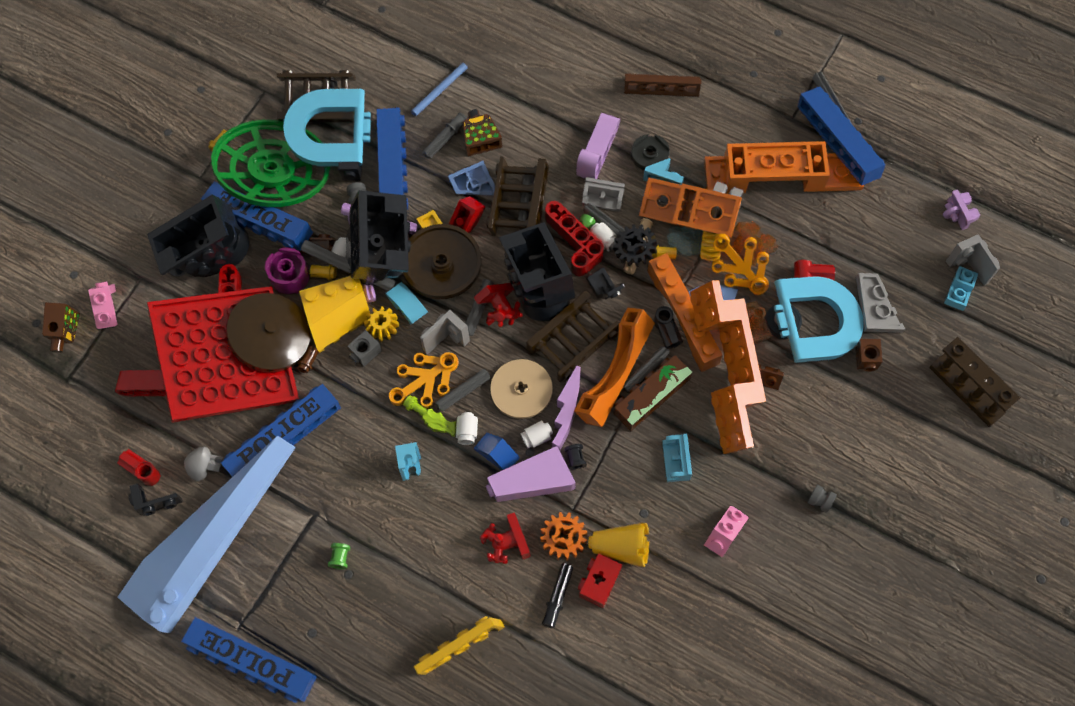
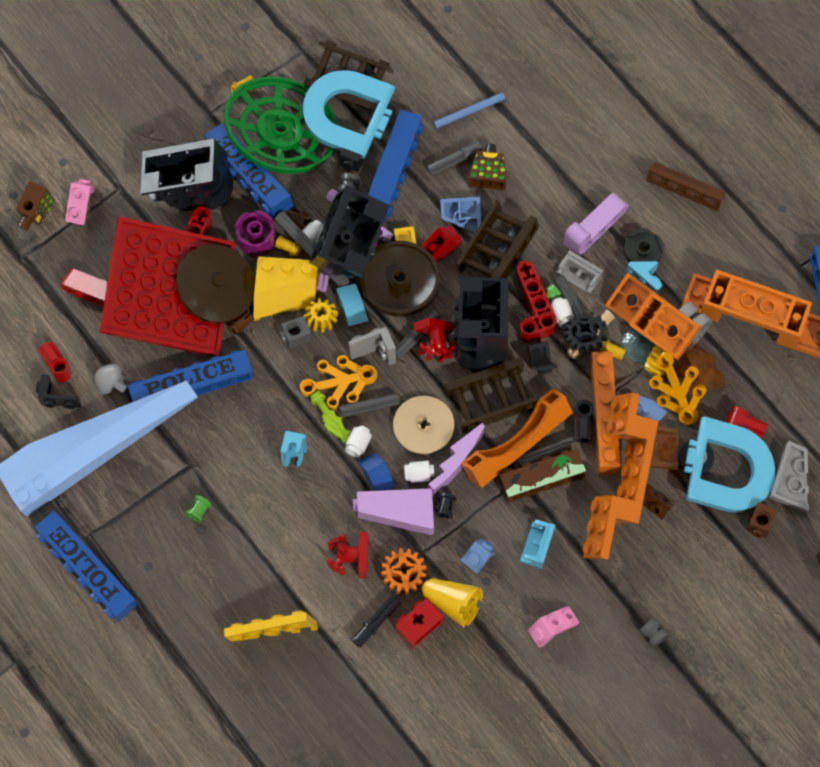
camera: 20 degrees right, 0 degrees up
none -> medium blue bracket [461,539,497,574]

